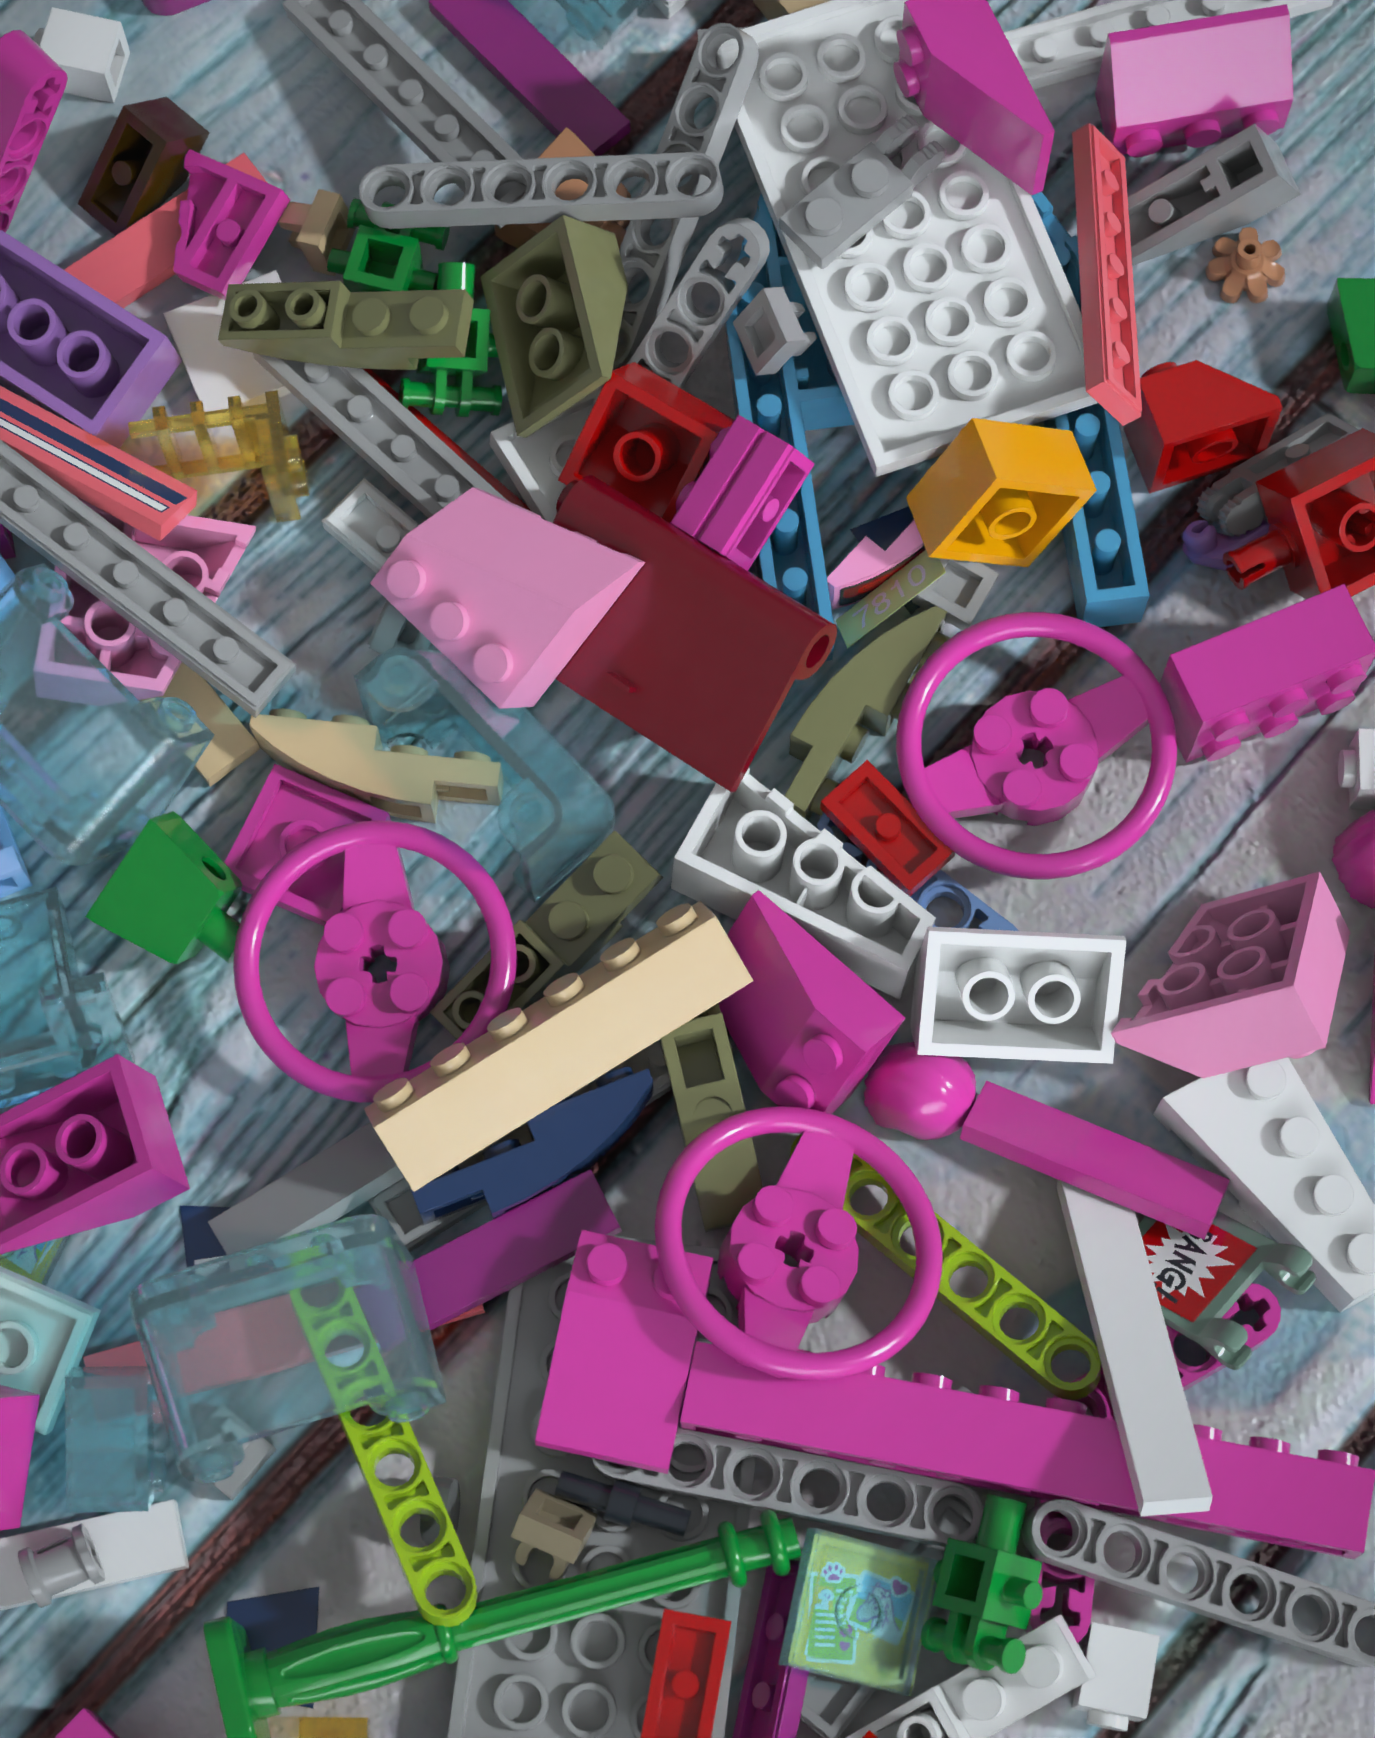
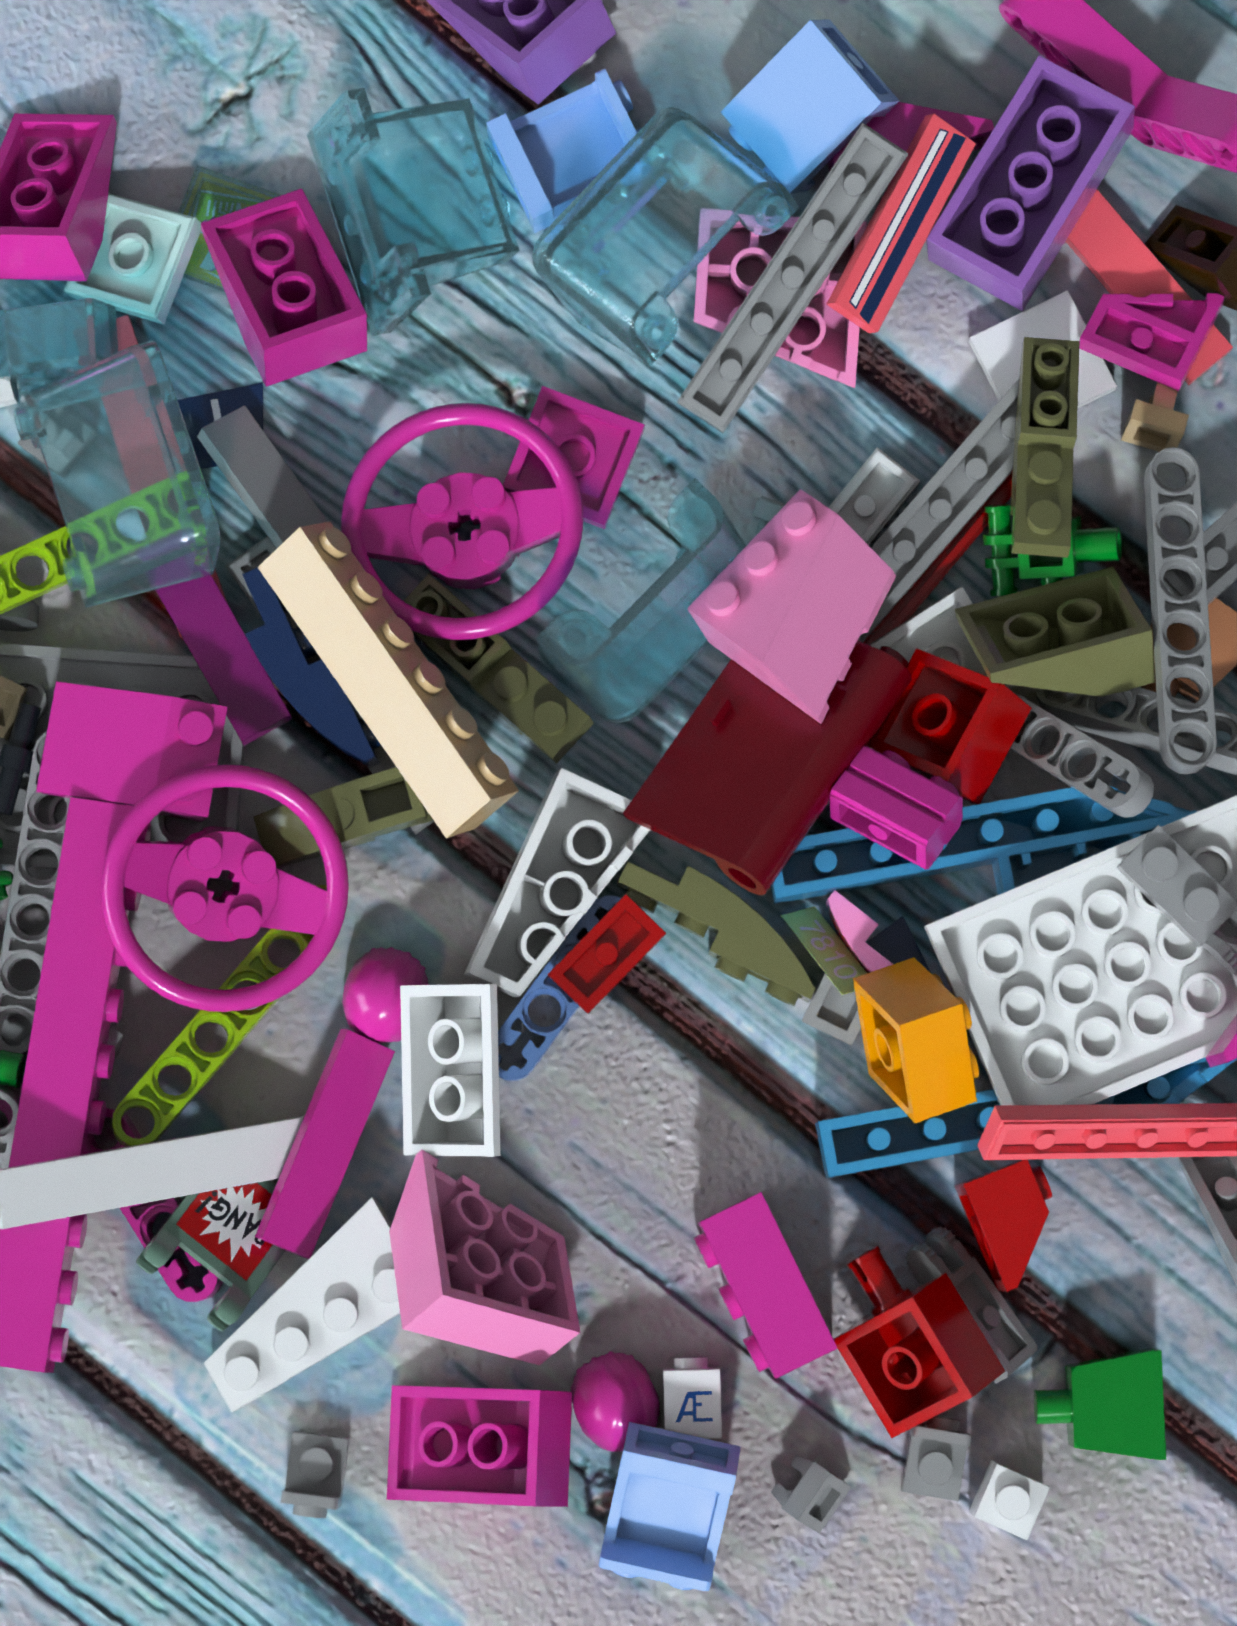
camera: 90 degrees right, 10 degrees up
green torso [85,811,243,964] -> none
clear yellow plate [128,390,310,523] -> none
tan tile [139,663,260,787] -> none
tan slope [249,708,504,824] -> none
green piece [327,198,450,292] -> none
dark pink slope [718,890,905,1114] -> none
light grey tile [733,287,817,376] -> none
dark pink piece [896,612,1177,880] -> none
medium lavender arm [1183,519,1269,571] -> none
nougat plant [1205,227,1285,303] -> none

